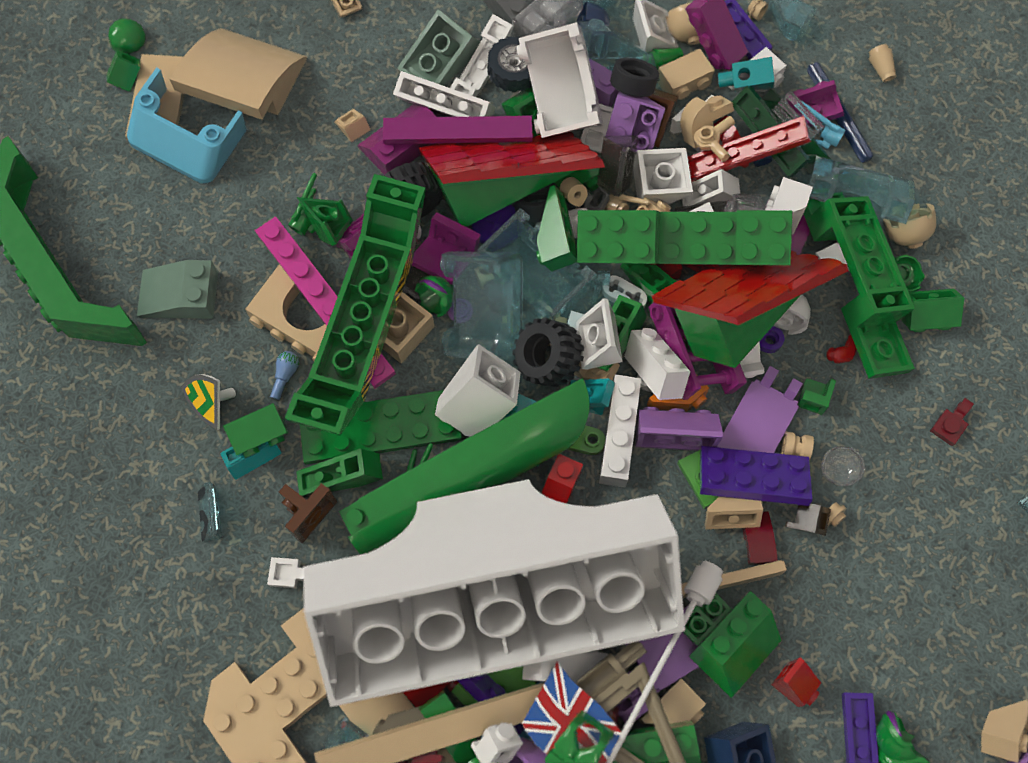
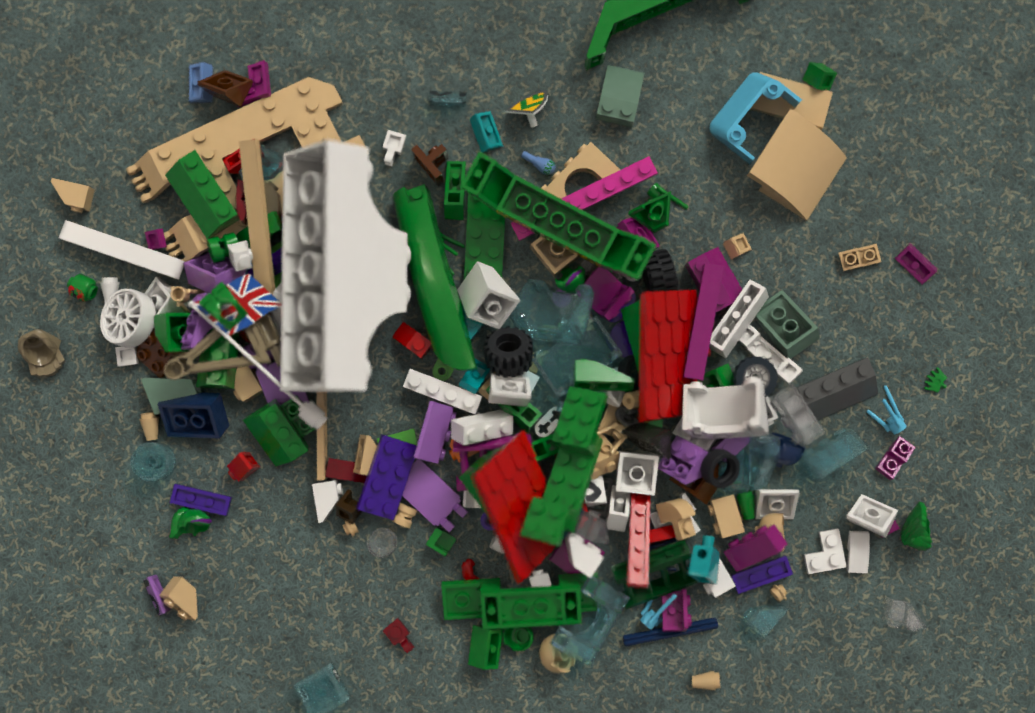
camera: 100 degrees right, 15 degrees up
green hair [108,18,146,54] -> none
green slope [223,403,289,458] -> none
tan piece [694,116,735,162] -> none
clear tile [772,91,825,145] -> none
none -> white slope [312,480,343,523]

